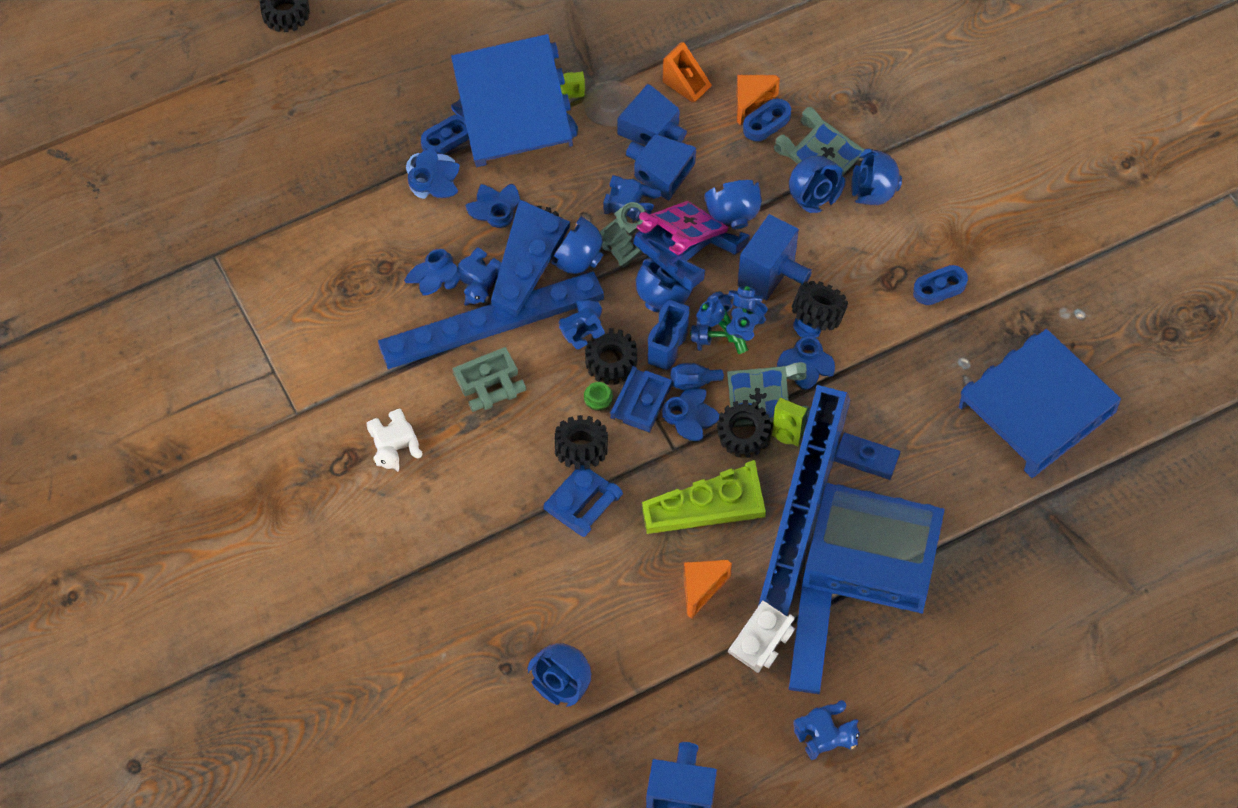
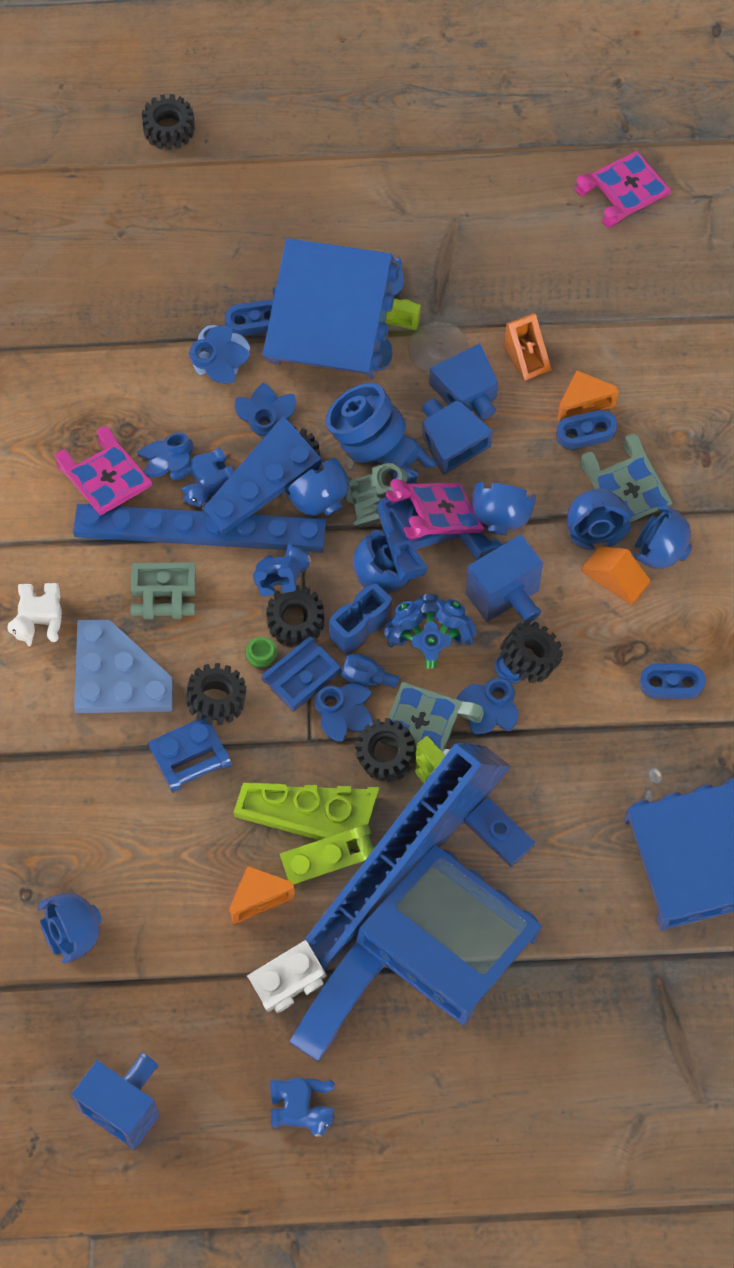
camera: 25 degrees right, 5 degrees up
none -> dark pink flag [55,426,152,516]
none -> medium blue plate [74,620,173,713]
none -> lime plate [280,824,376,885]
none -> blue wheel [325,383,406,463]
none -> orange slope [581,546,651,606]

